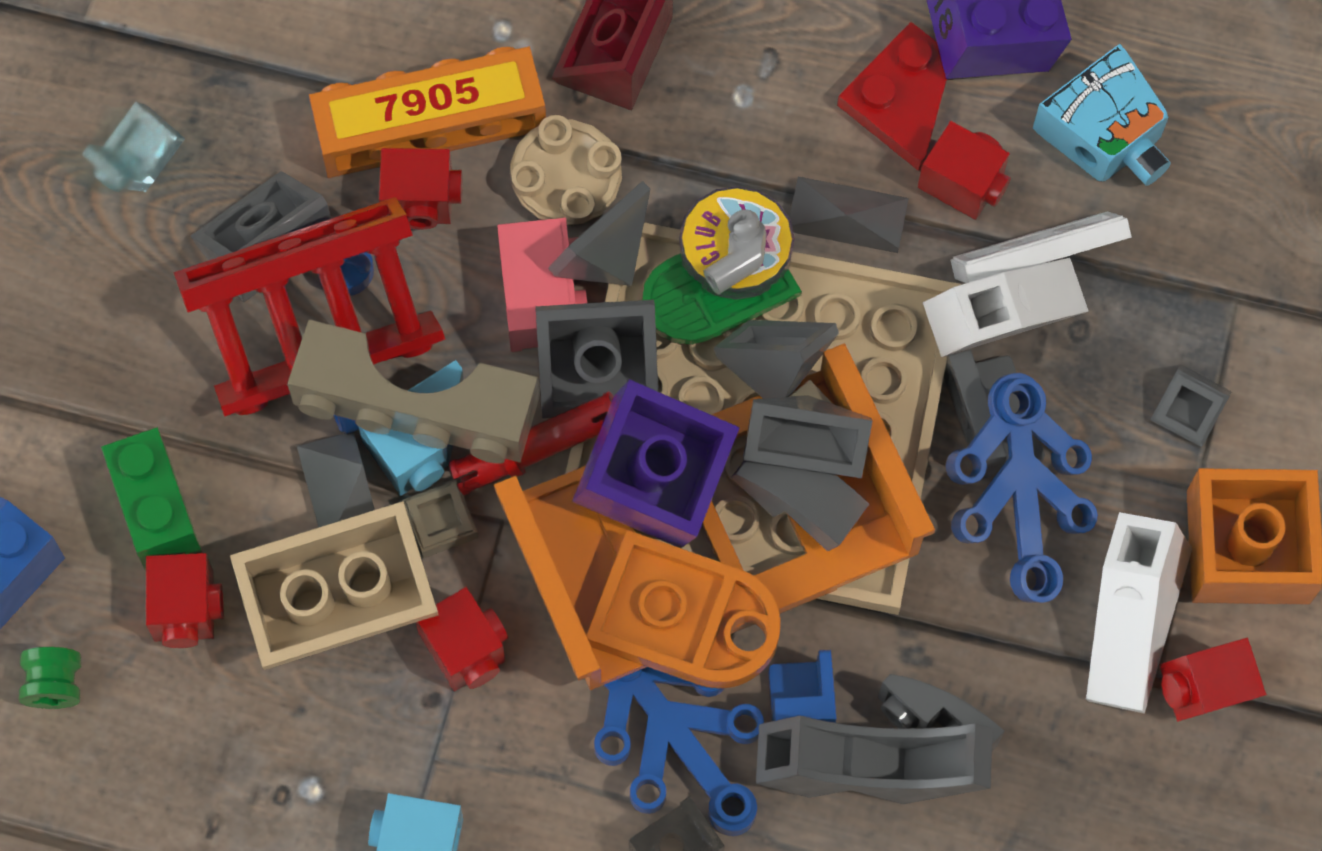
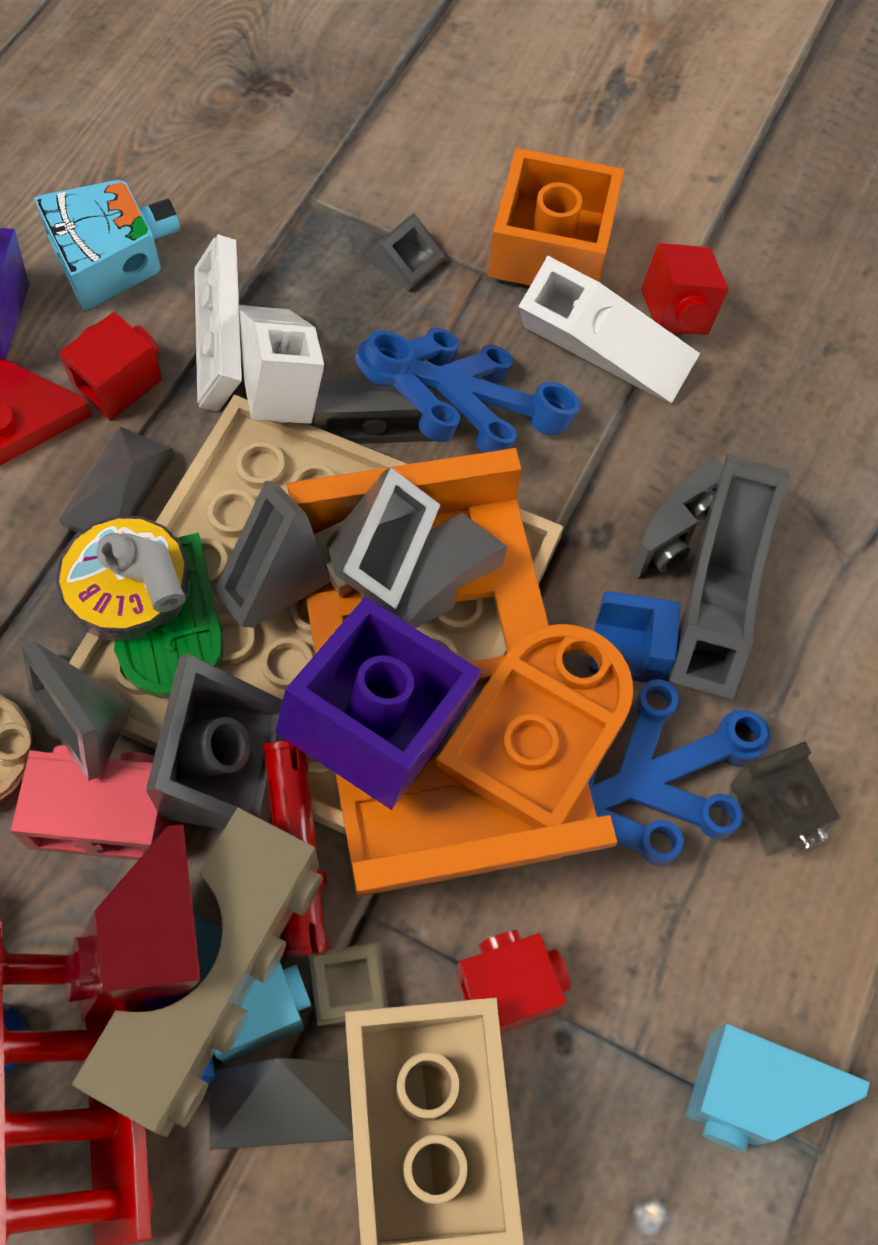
camera: 80 degrees left, 5 degrees down
none -> dark red slope [65,824,201,1022]

